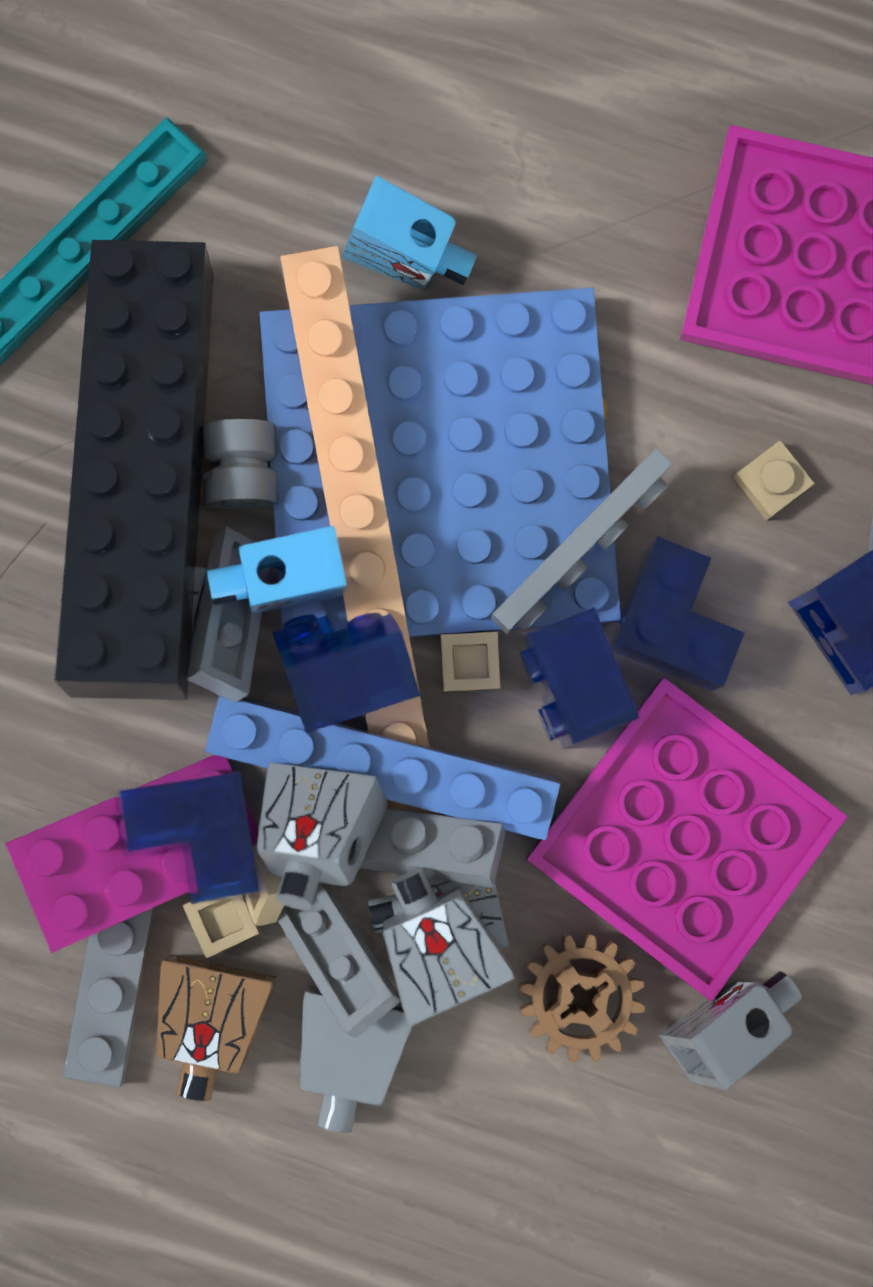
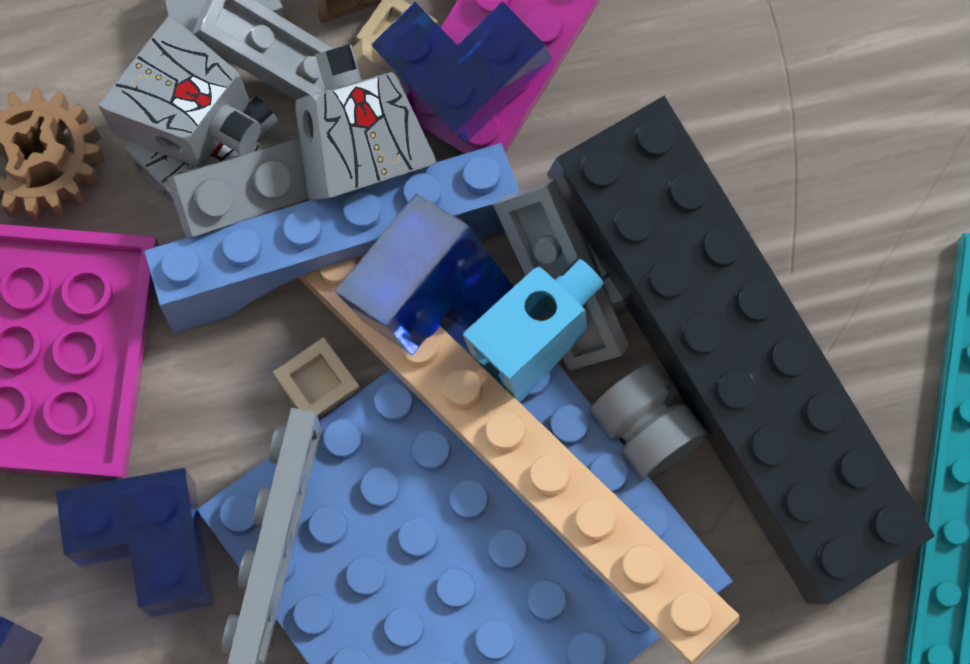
camera: 150 degrees right, 10 degrees down
clear blue brick [519,607,640,749] -> none

